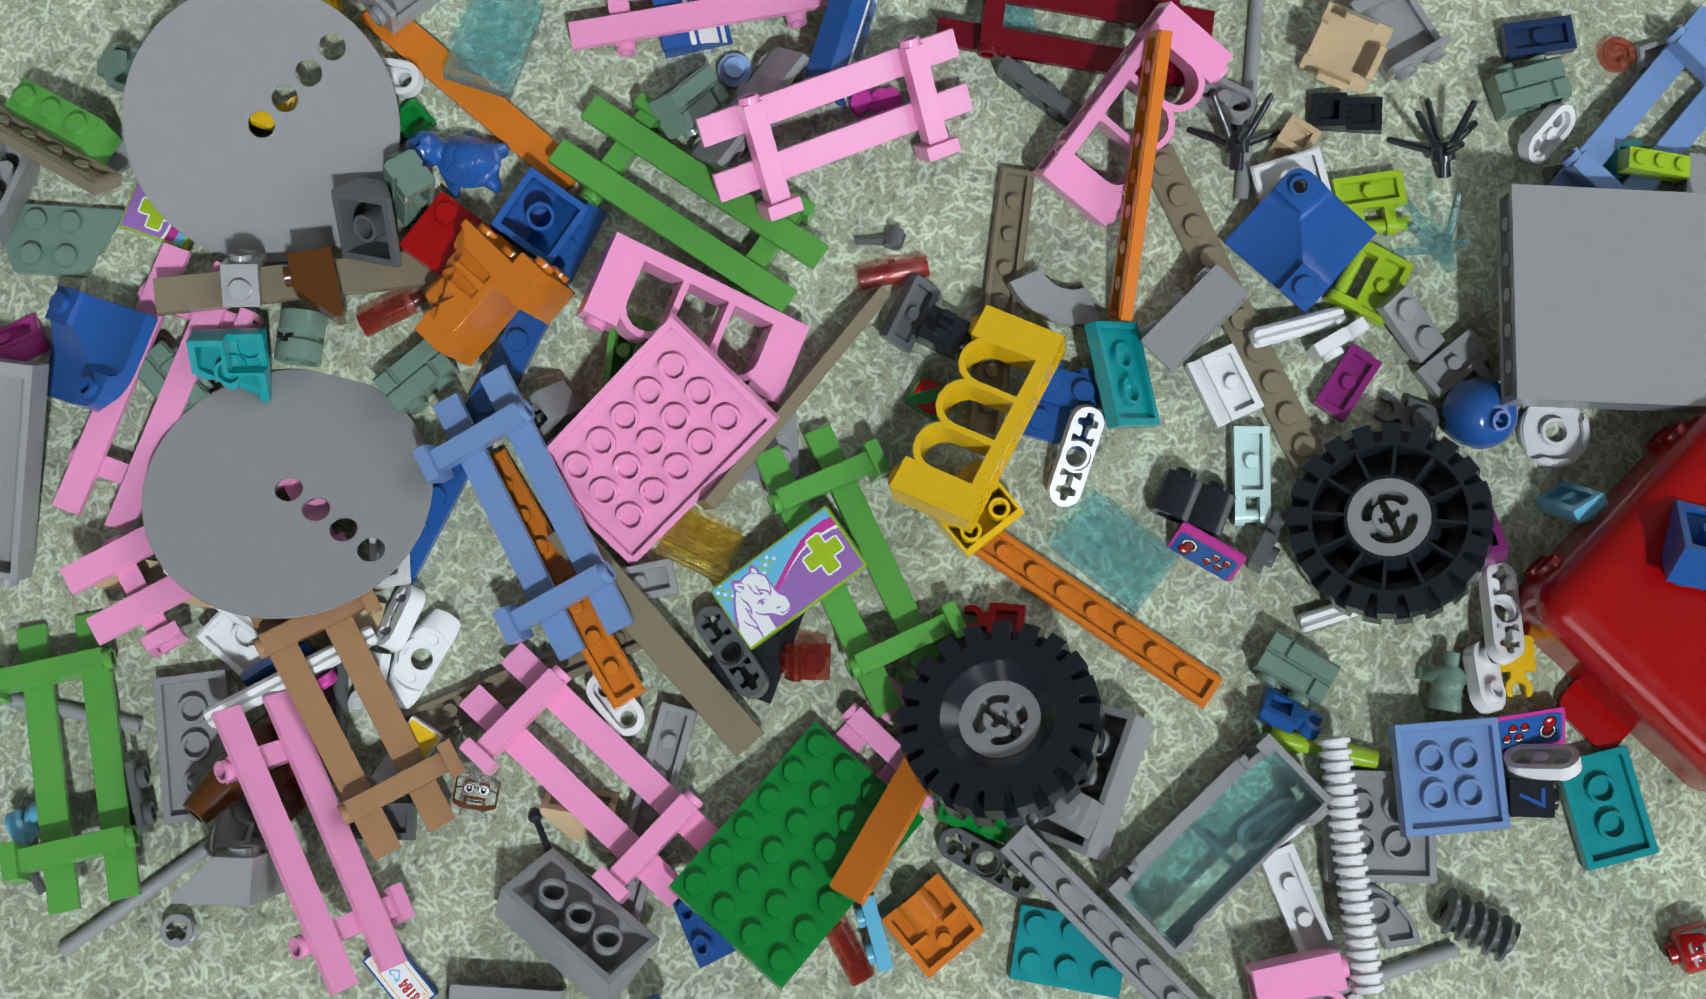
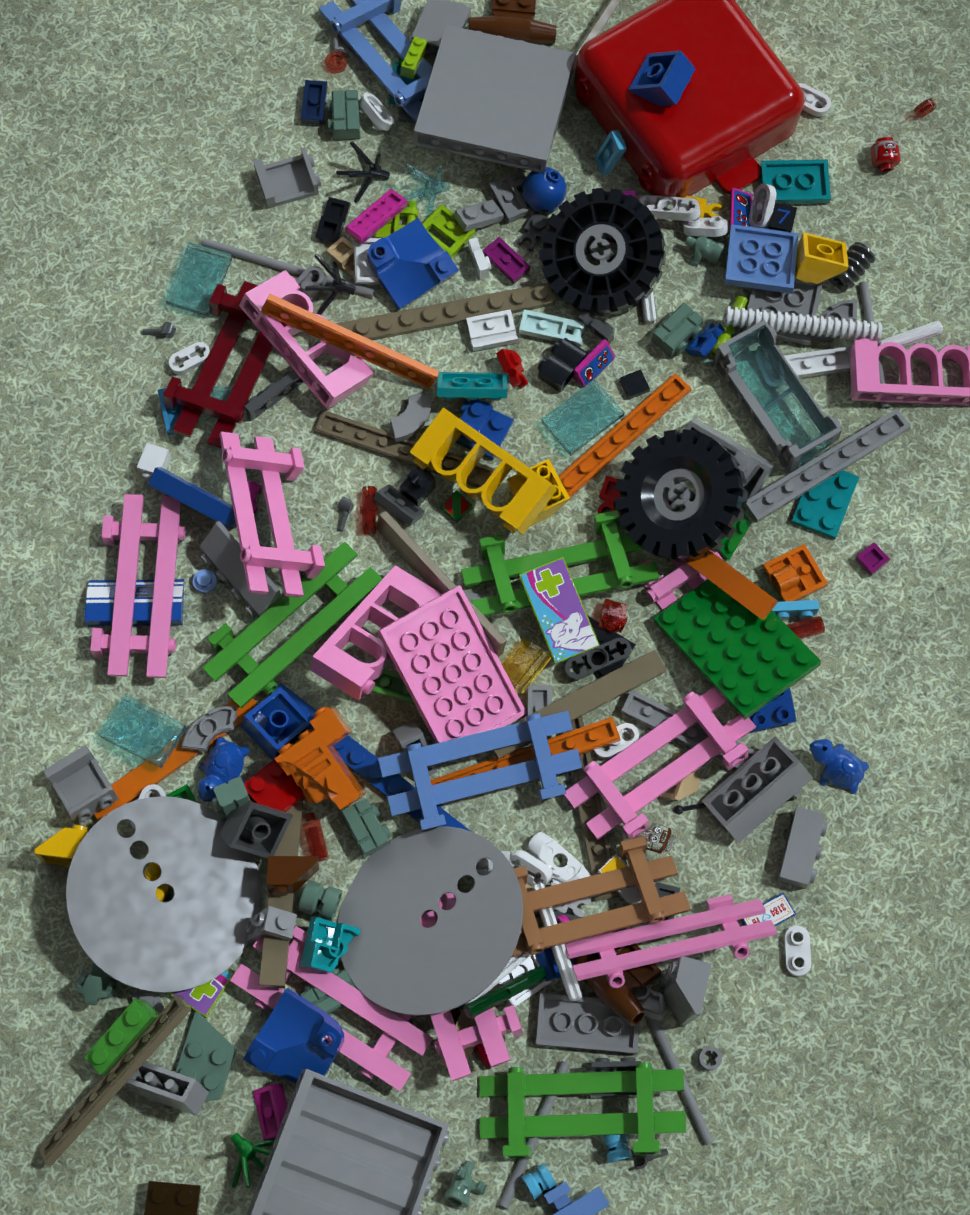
camera: 80 degrees left, 10 degrees down
sand green brick [648,63,729,139] -> none
dark grey beam [938,827,1035,897] -> none
white beam [1047,404,1104,506] -> none
light grey brick [1140,264,1249,374] -> none
white axle [1248,306,1346,348] -> none
tan panel [1298,0,1394,94] -> none
white tile [1517,406,1591,468] -> none
none -> light grey tile [181,706,238,752]
none -> dark pink plate [345,189,408,245]
none -> dark green axle [464,966,546,1019]
none -> red plate [496,349,528,389]
none -> black tile [619,369,650,400]
none -> yellow slope [795,232,848,284]

